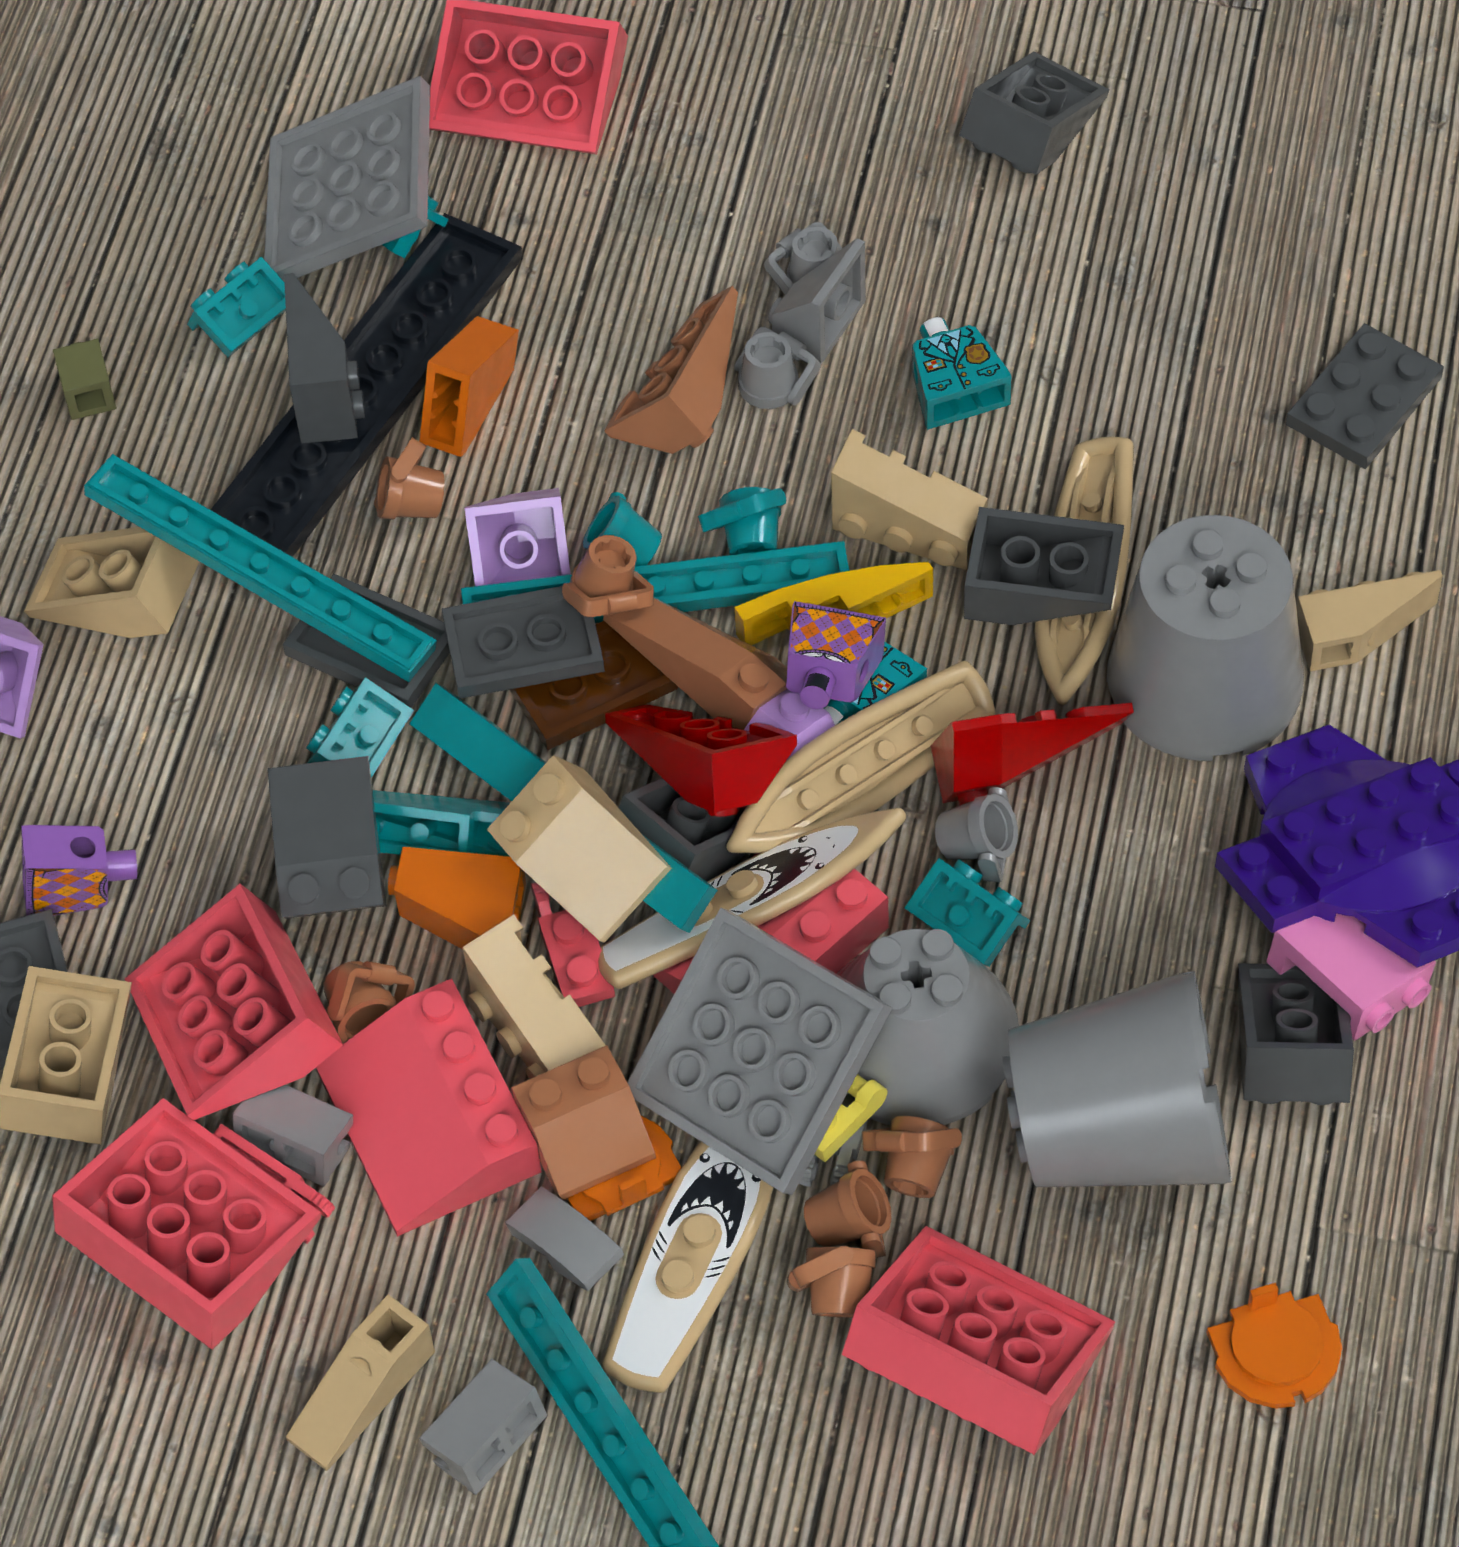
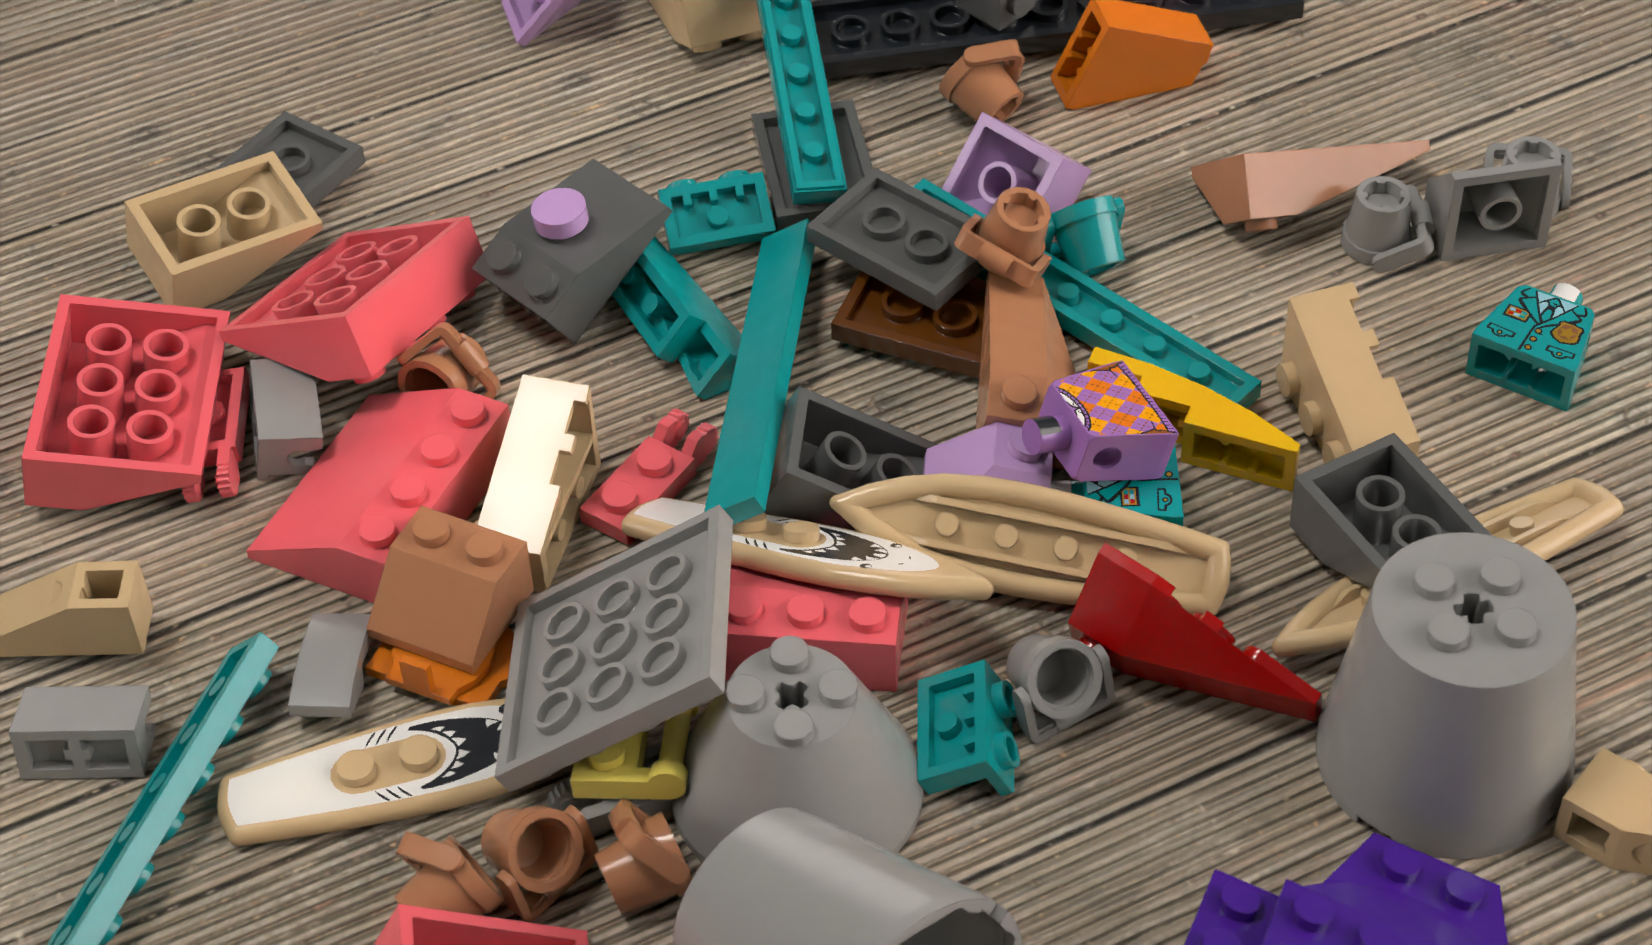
camera: 50 degrees right, 10 degrees down
medium lavender torso [21,825,137,916] -> none
orange slope [388,847,526,950] -> none
tan slope [487,755,672,943] -> none
red wedge [605,704,797,817] -> none
teal piece [698,487,787,555] -> none
none -> lavender tile [531,188,589,240]

